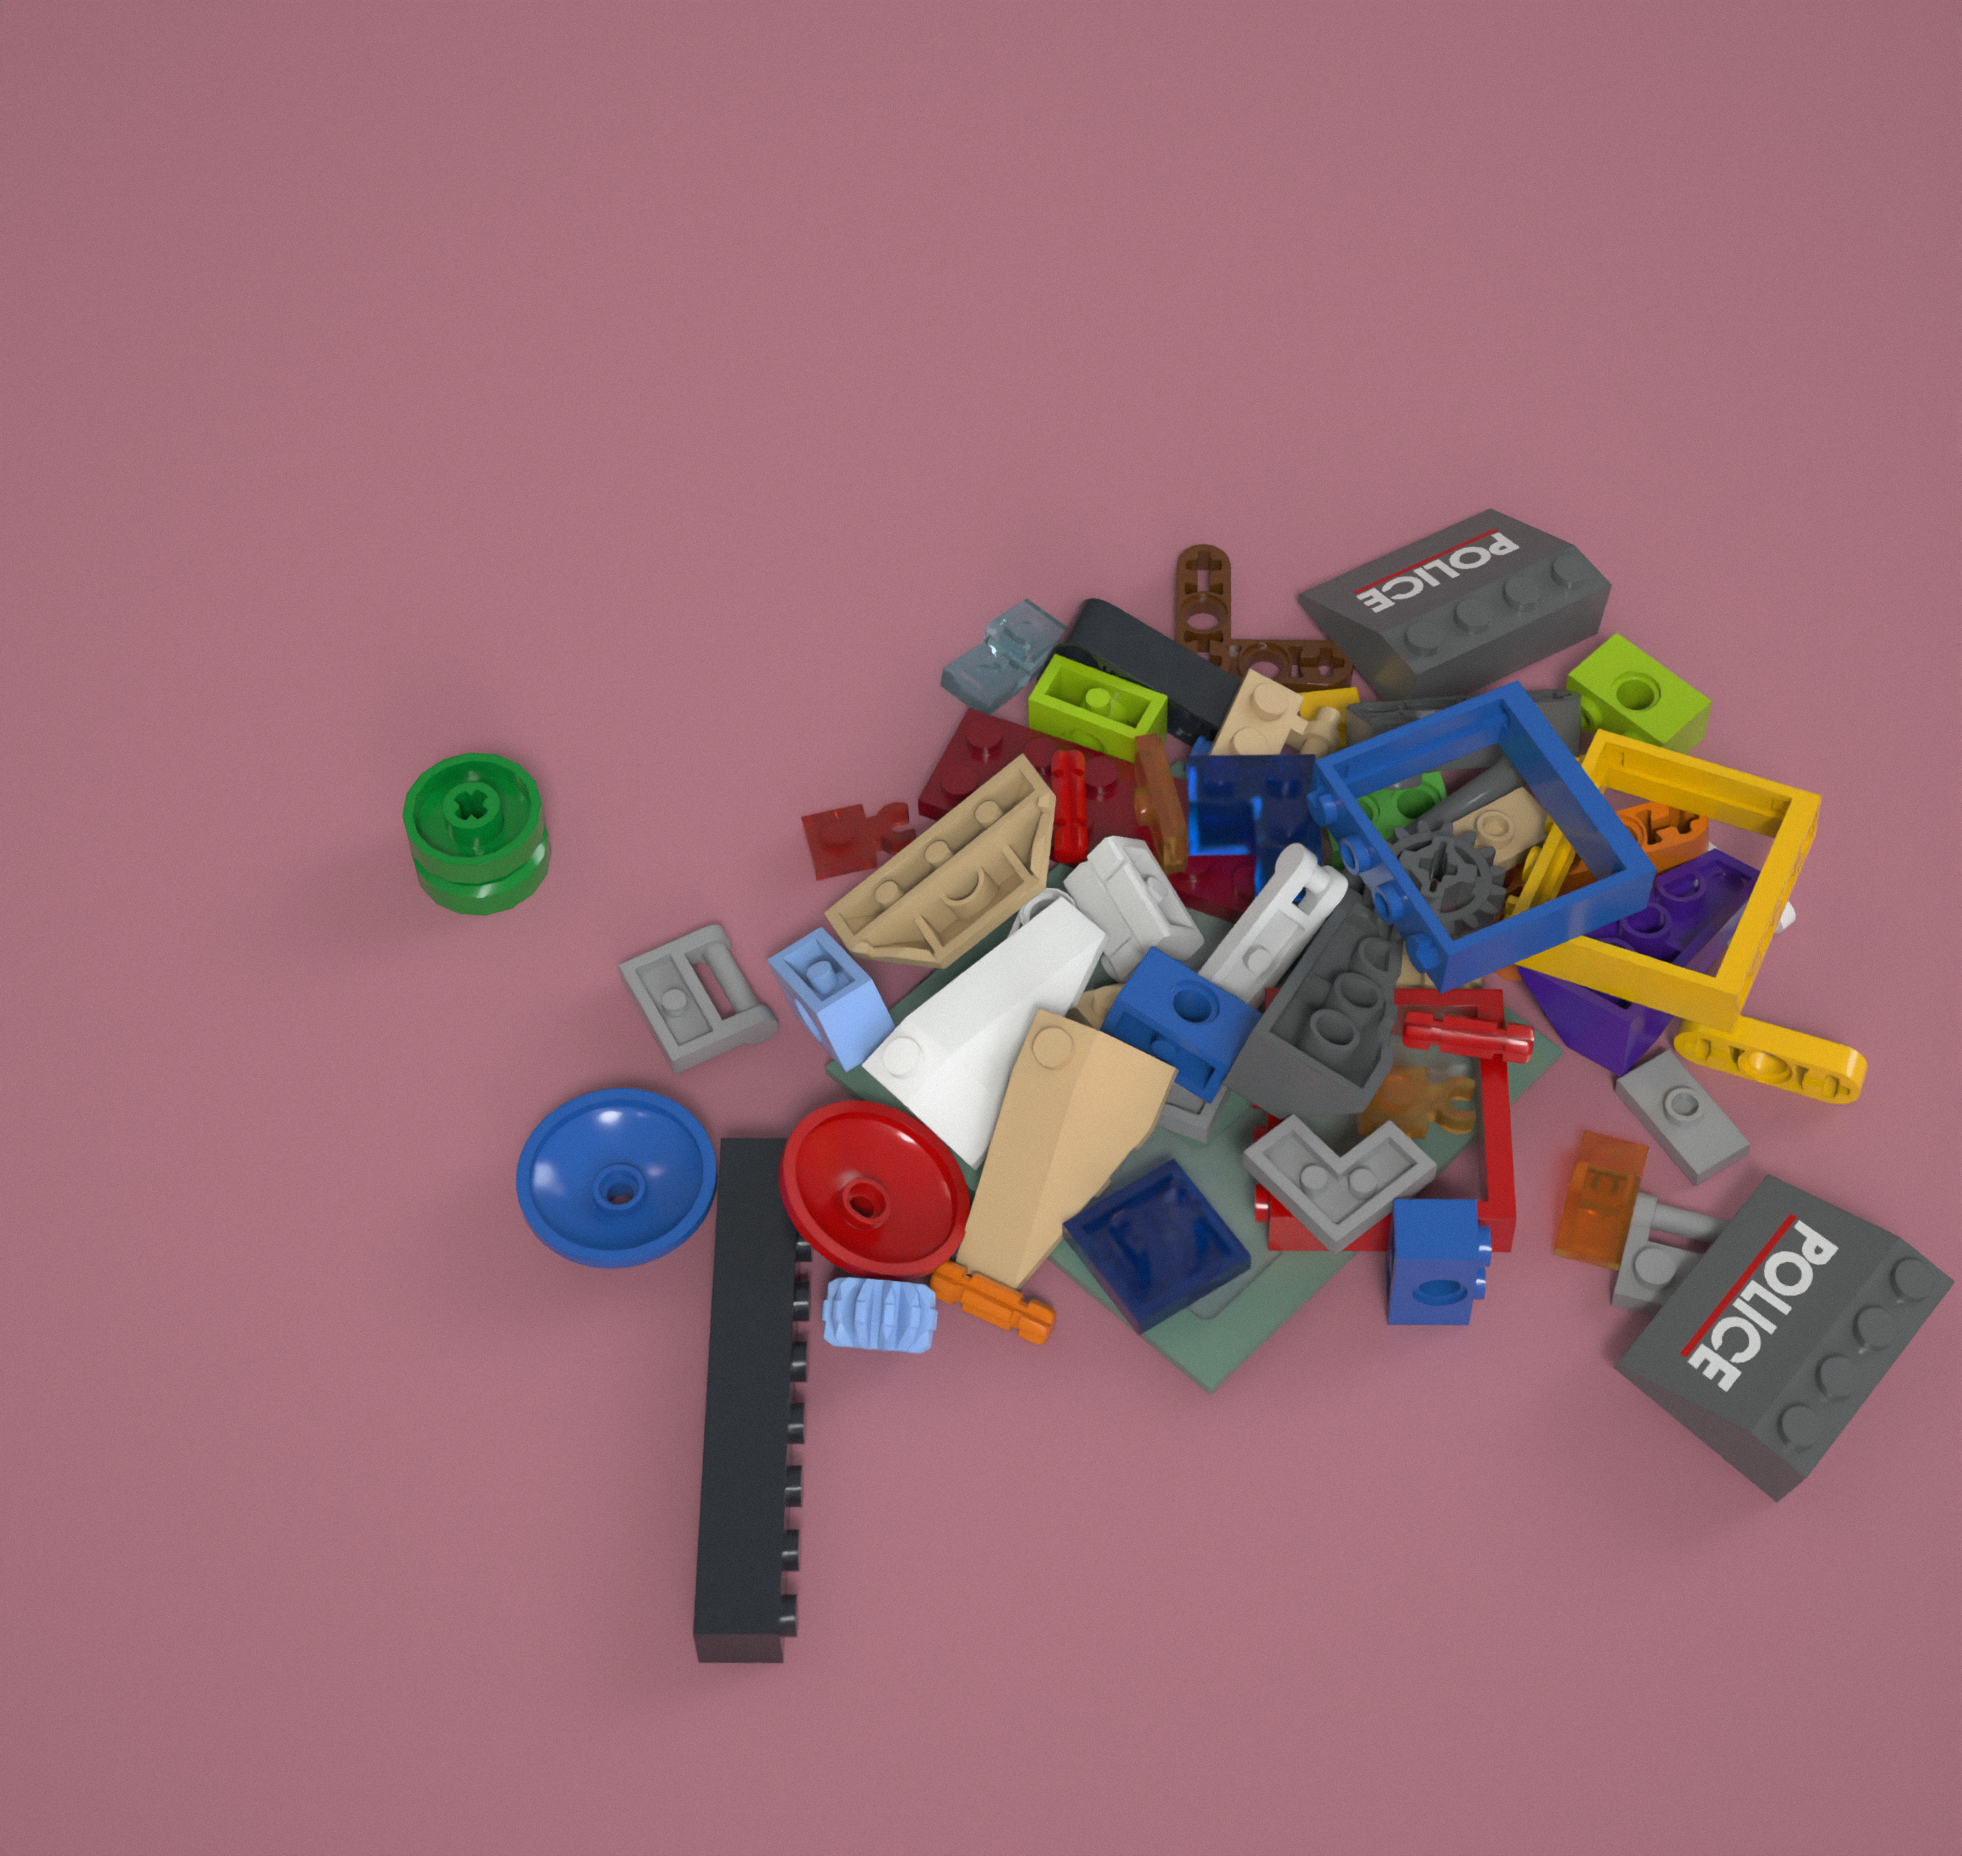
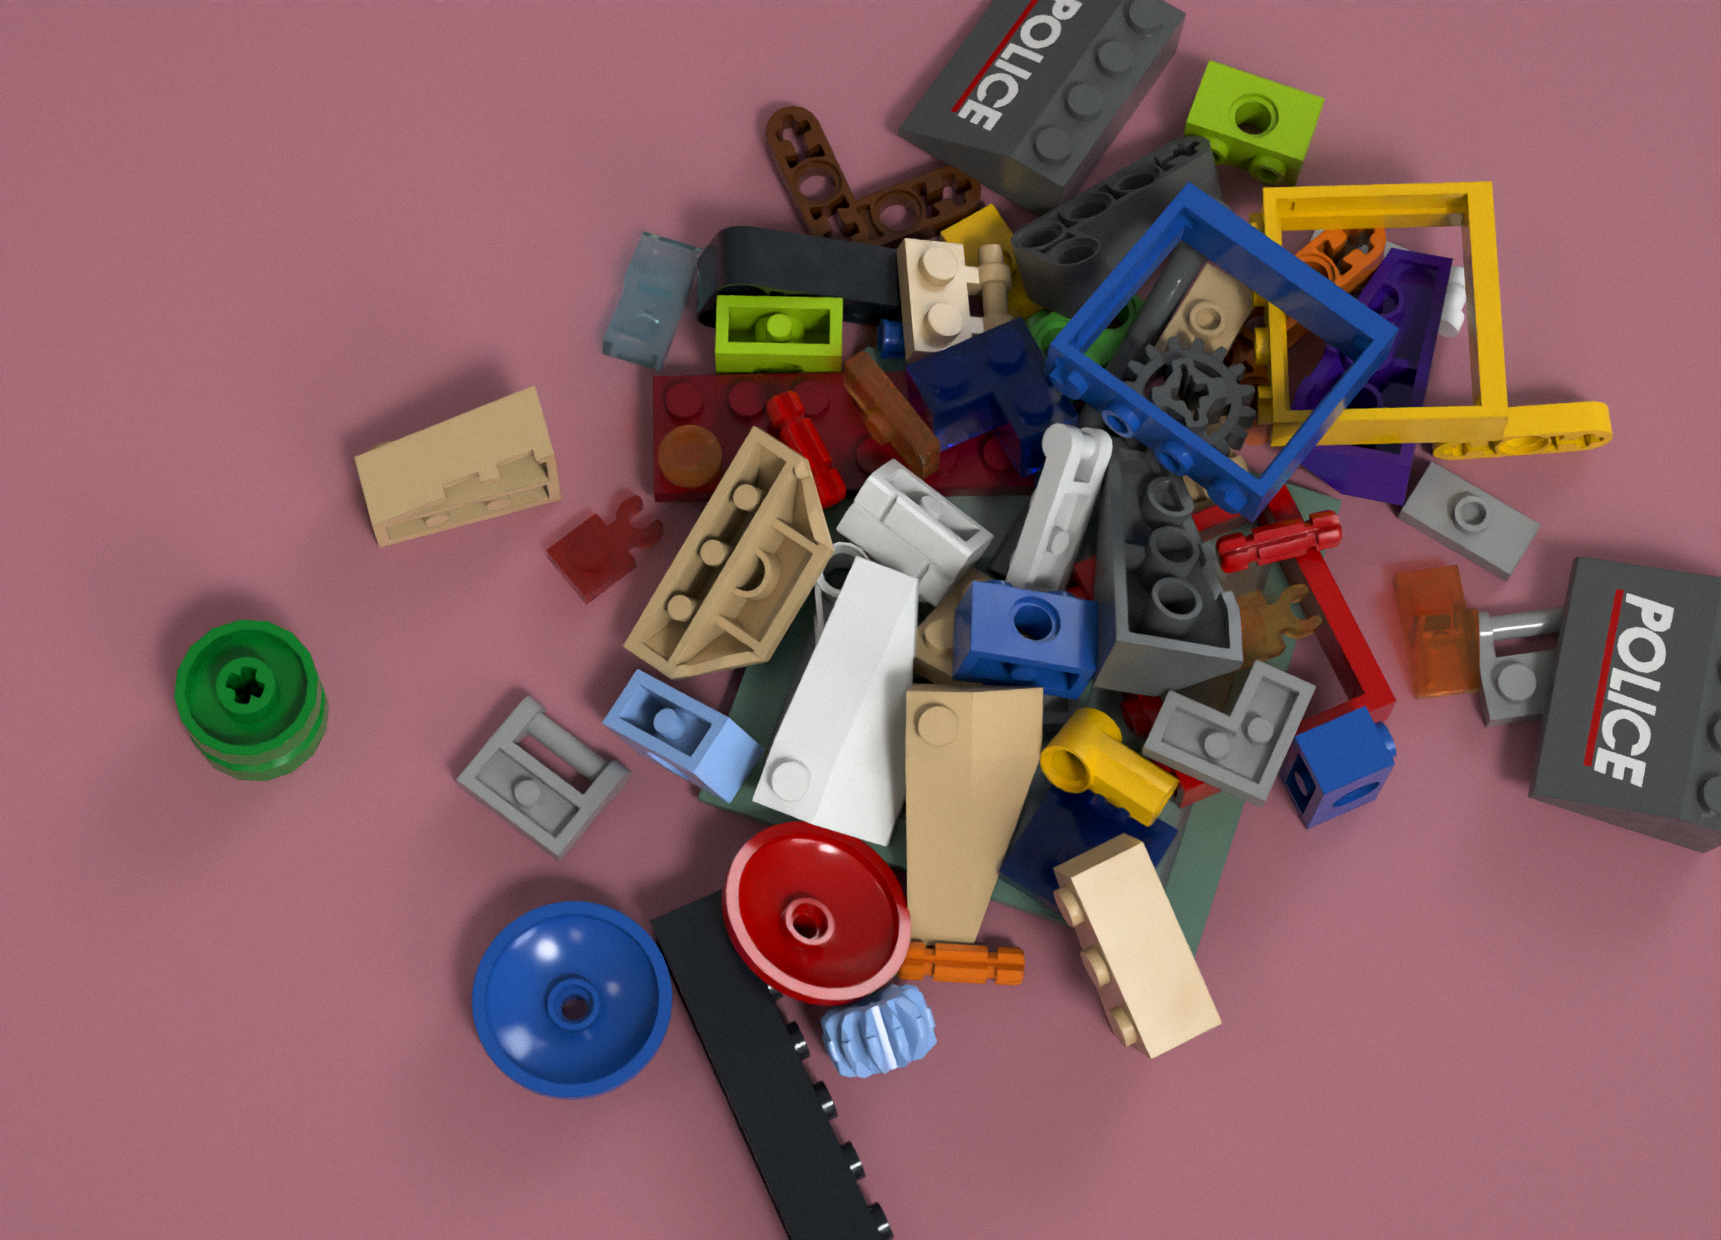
camera: 30 degrees left, 15 degrees up
none -> tan wedge [354,385,562,548]
none -> clear orange plate [658,425,722,488]
none -> yellow piece [1039,707,1180,827]
none -> tan wedge [1053,833,1222,1059]

